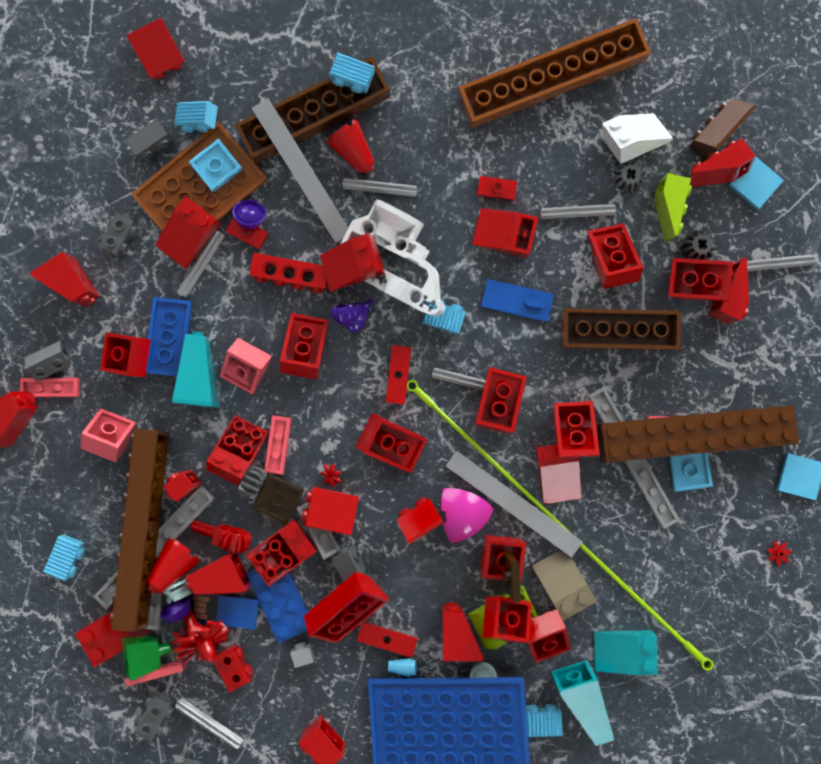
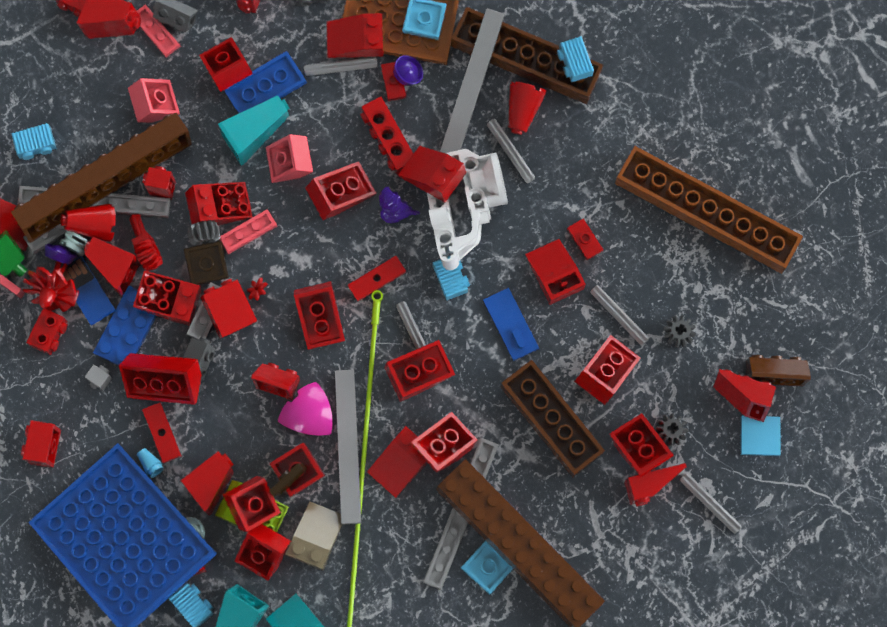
camera: 50 degrees right, 10 degrees down
white slope [602,114,673,164] -> none
lime slope [654,173,692,242] -> none

